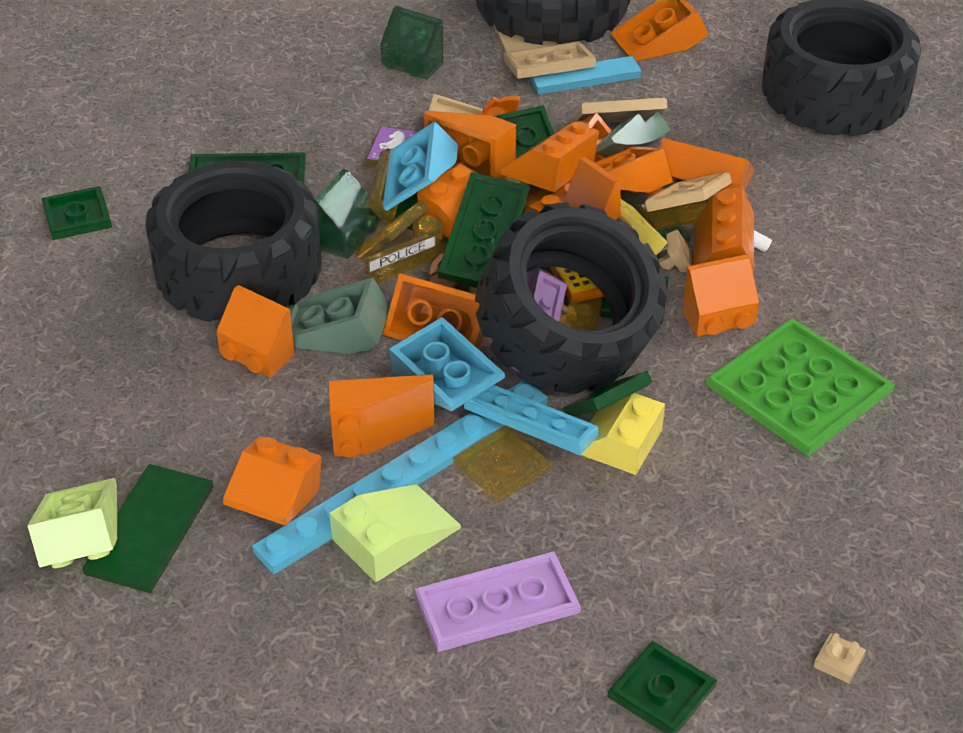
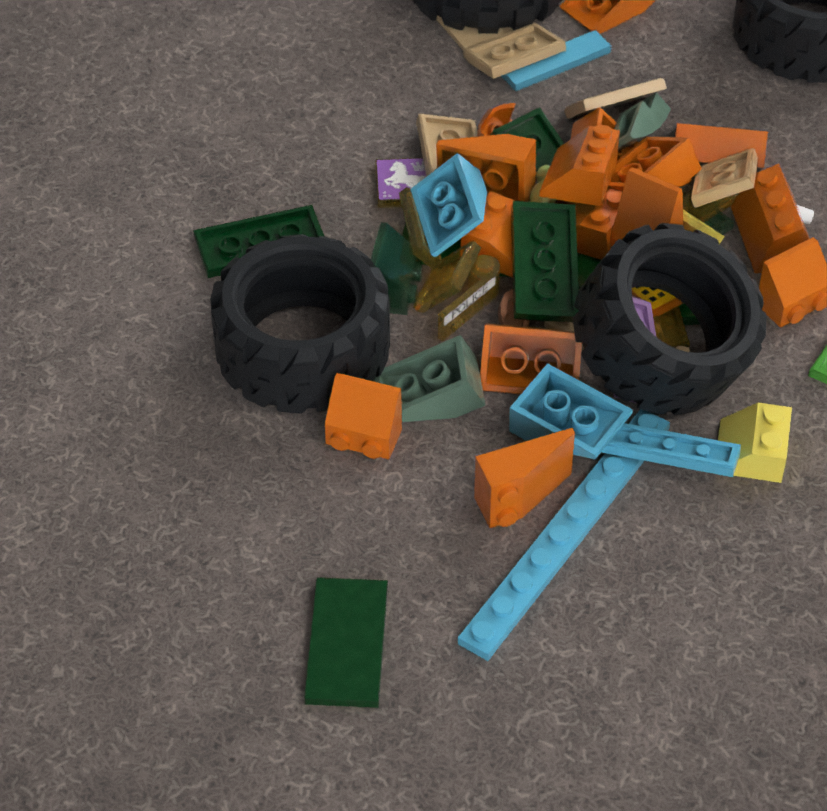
camera: 15 degrees left, 5 degrees up
yellowish green slope [27,478,117,568] -> none
dark green tile [41,186,112,240] -> none
orange slope [223,436,322,526] -> none
yellowish green slope [329,484,461,582] -> none
clear green slope [380,6,444,80] -> none
lavender tile [415,551,581,652] -> none
clear yellow tile [453,425,551,503] -> none
dark green tile [563,371,652,417] -> none
tan tile [658,229,692,272] -> none

